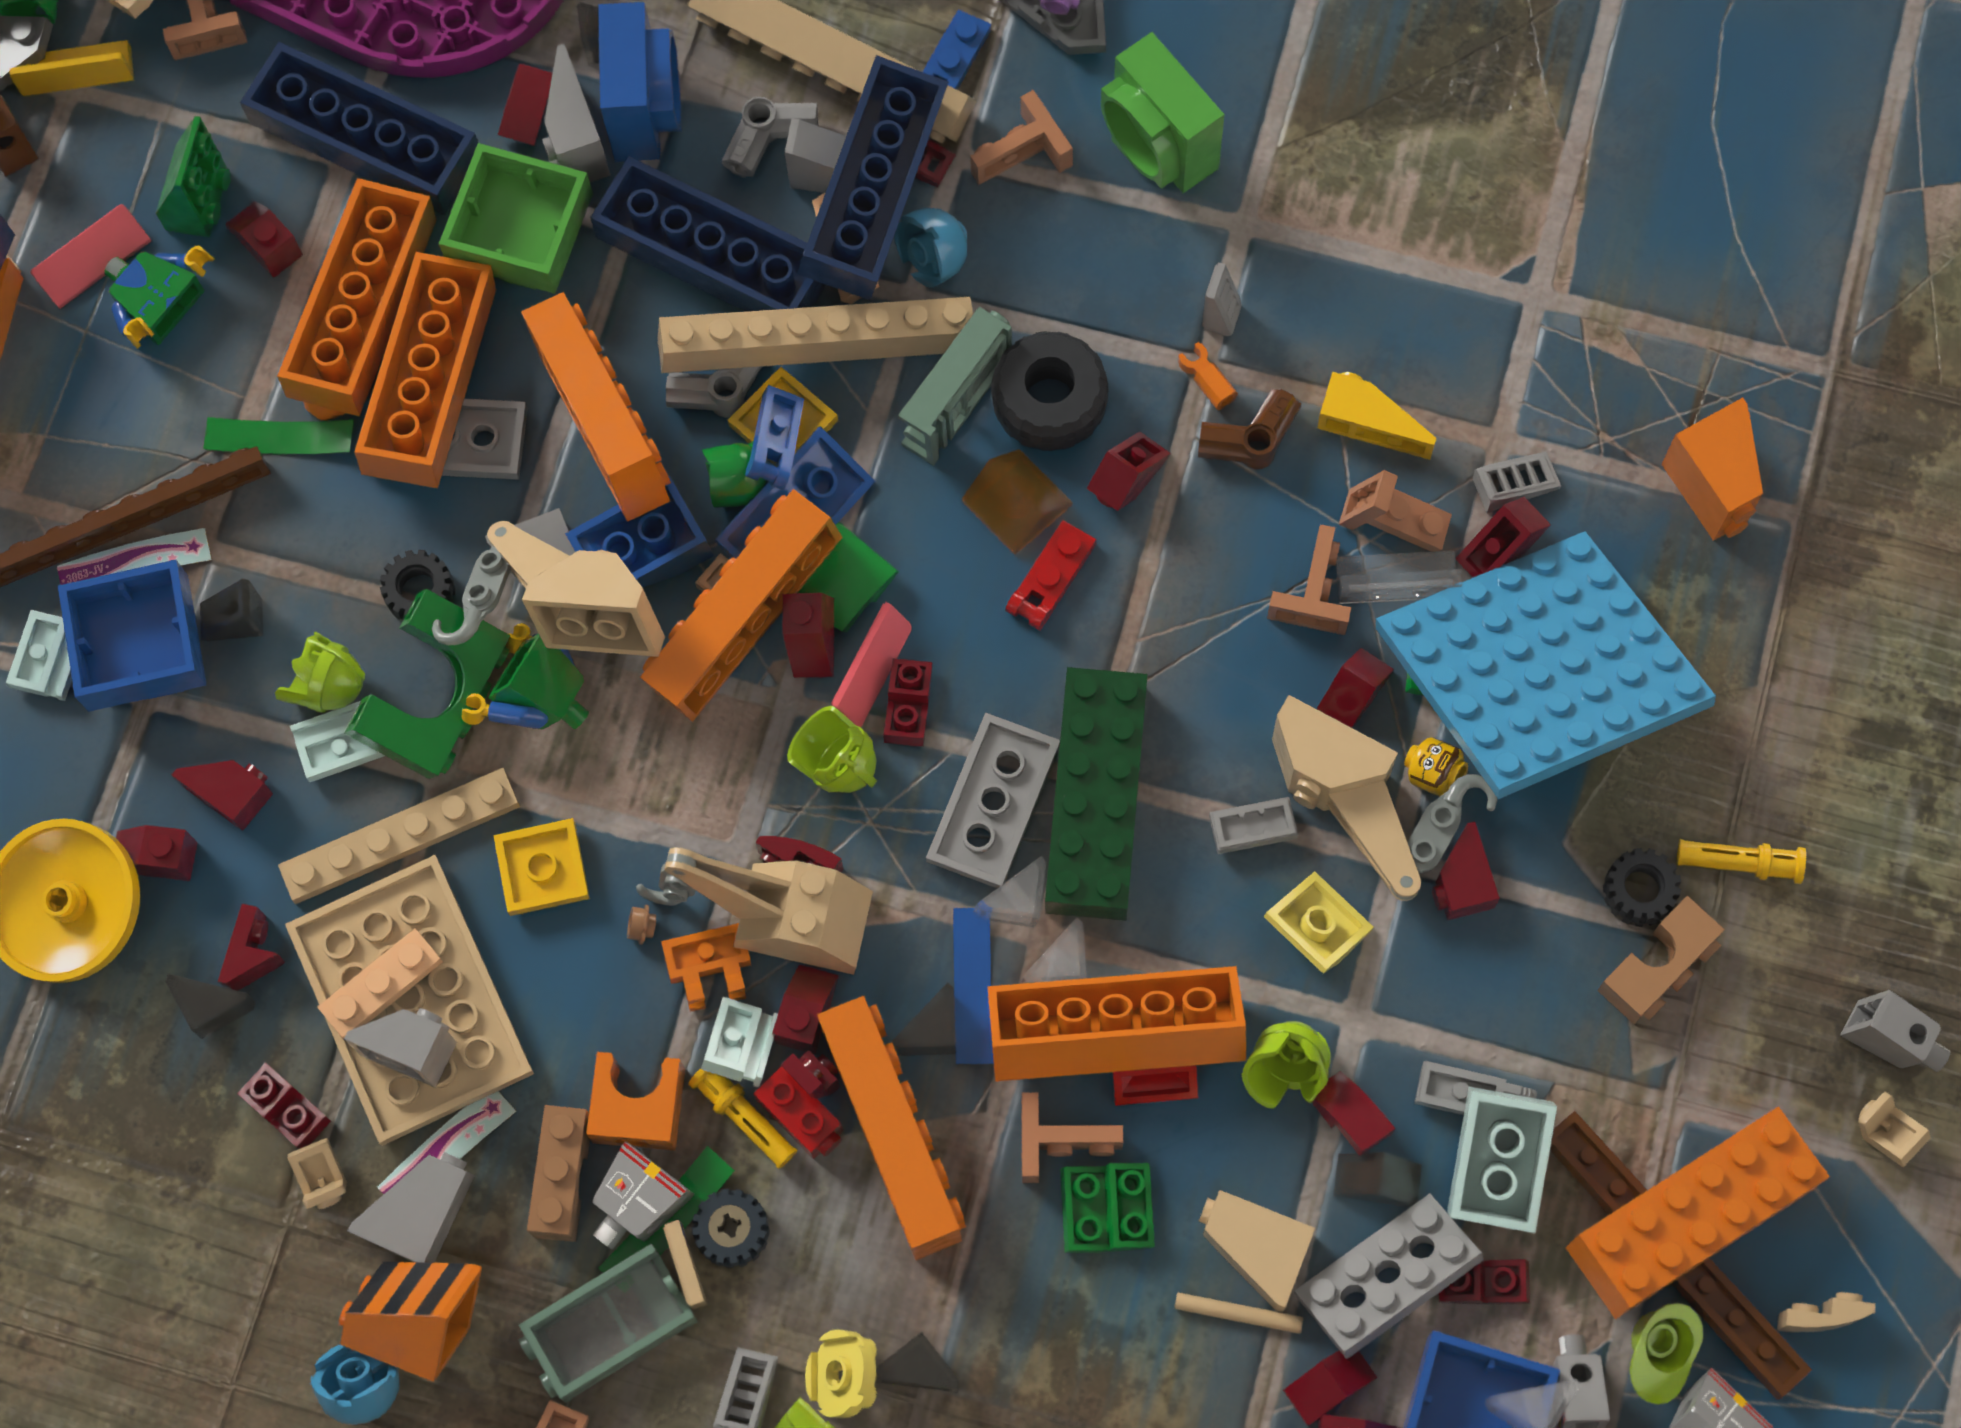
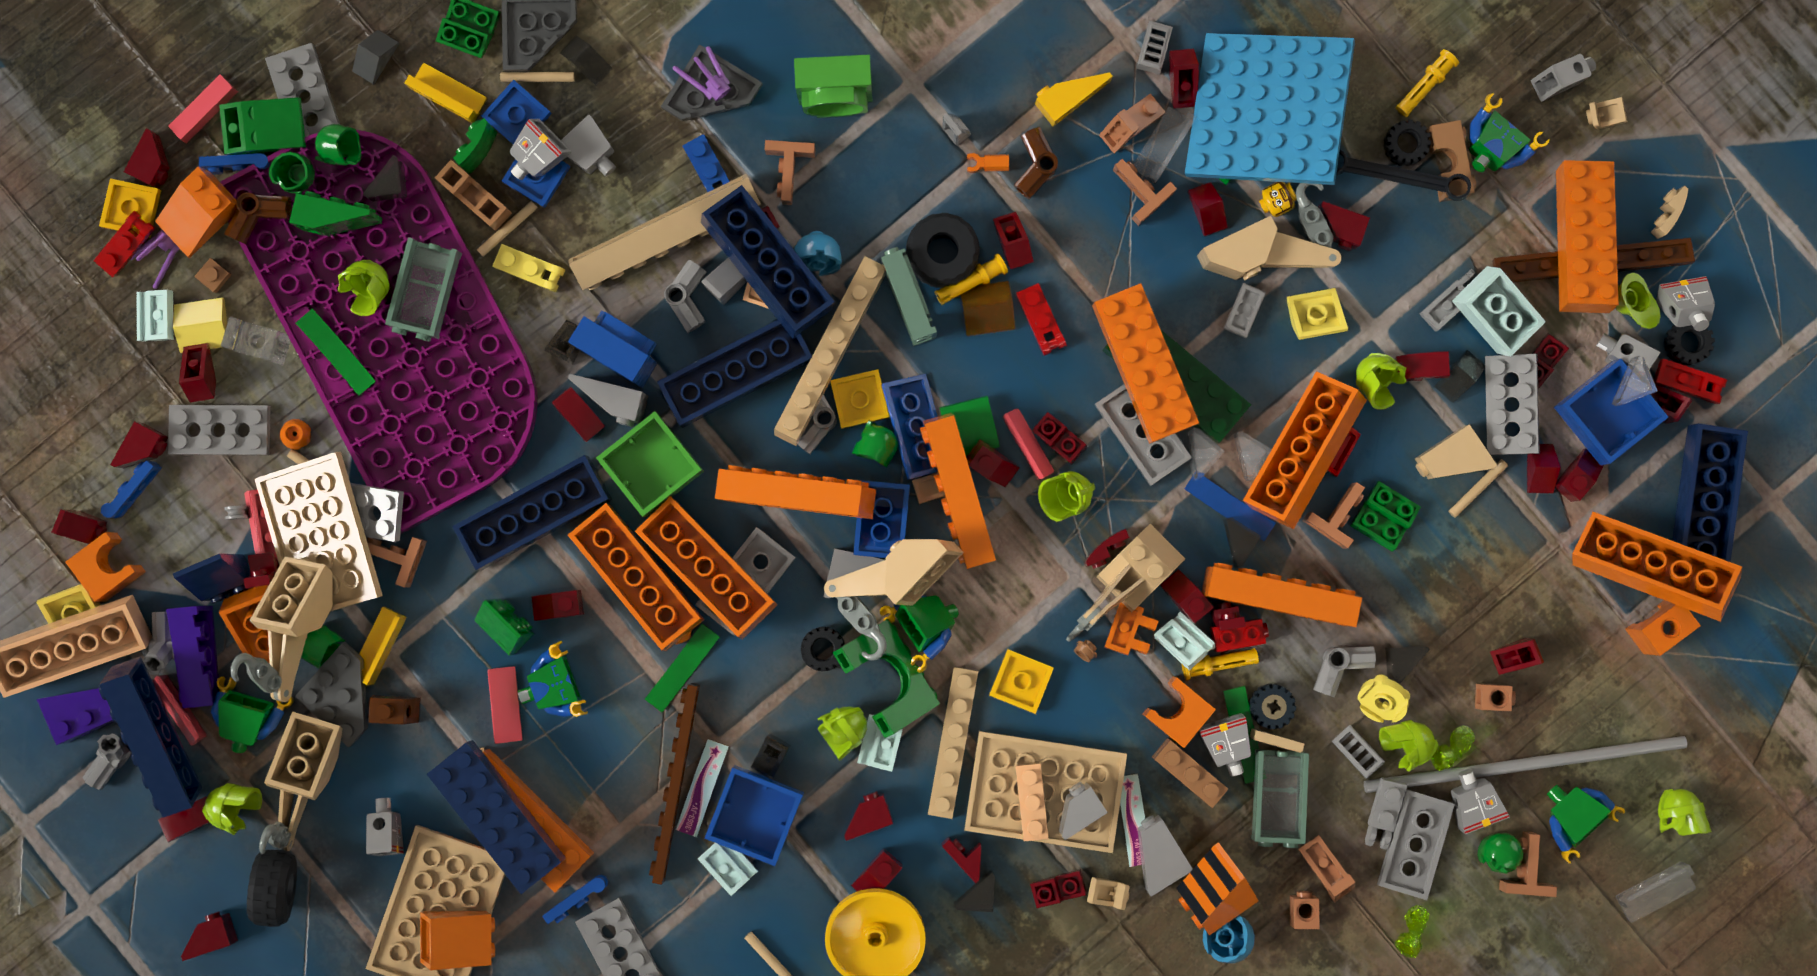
camera: 55 degrees left, 15 degrees up
blue plate [745,385,804,490] -> none
none -> yellow pin [935,253,1008,305]
none -> orange brick [1092,283,1199,444]
none -> light grey piece [1313,646,1376,697]
none -> black piece [1336,150,1471,201]
none -> torso [1469,93,1550,172]

